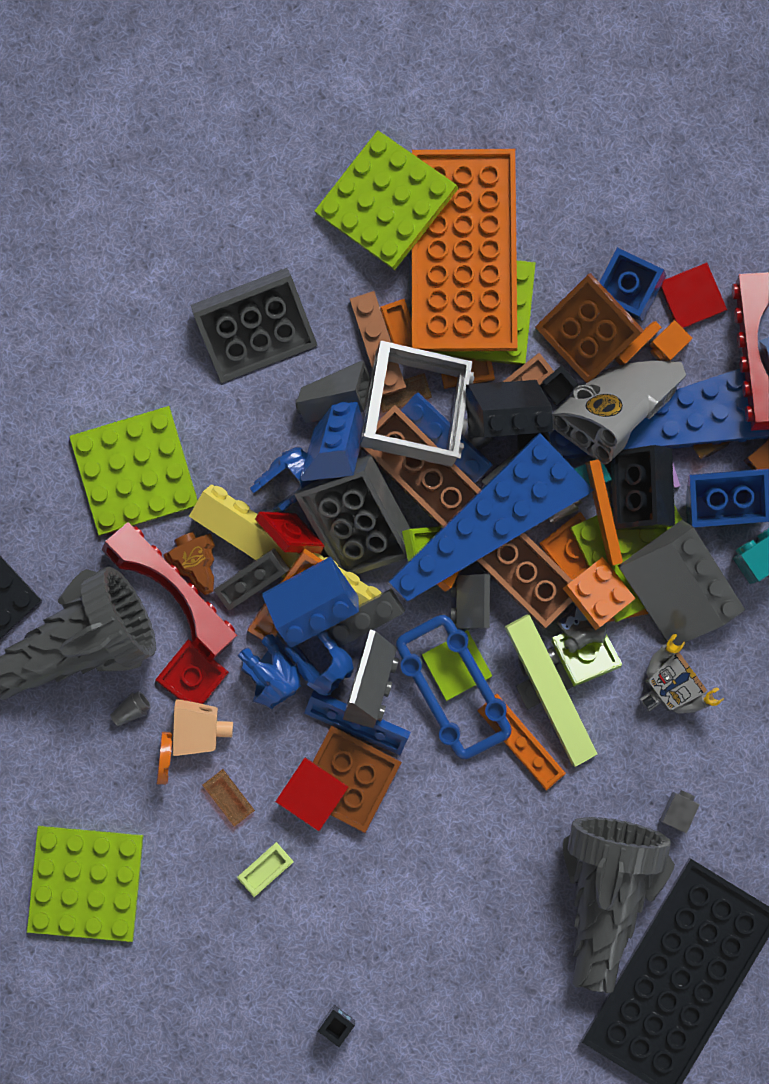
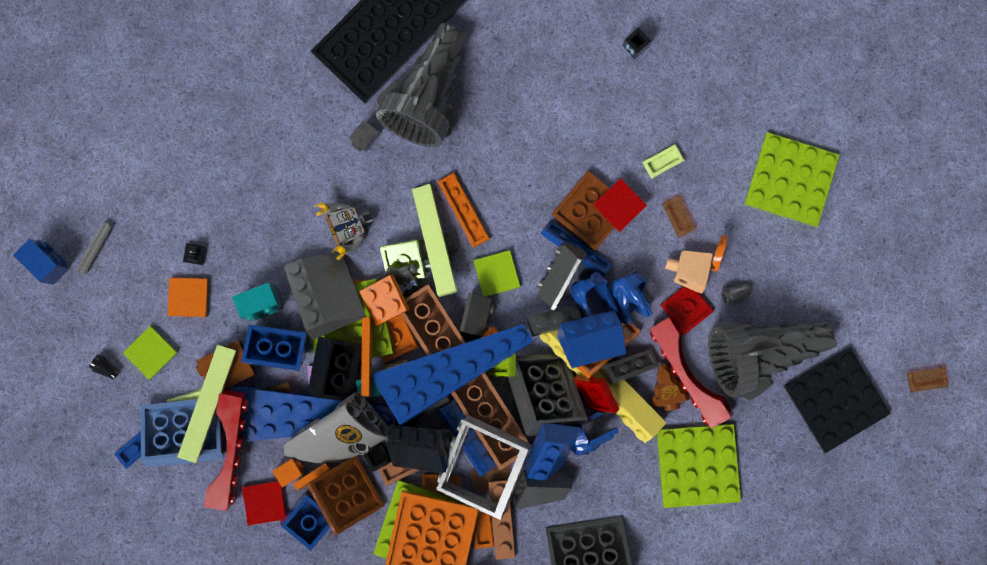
camera: 165 degrees left, 0 degrees up
blue bar [396,615,512,759] -> none

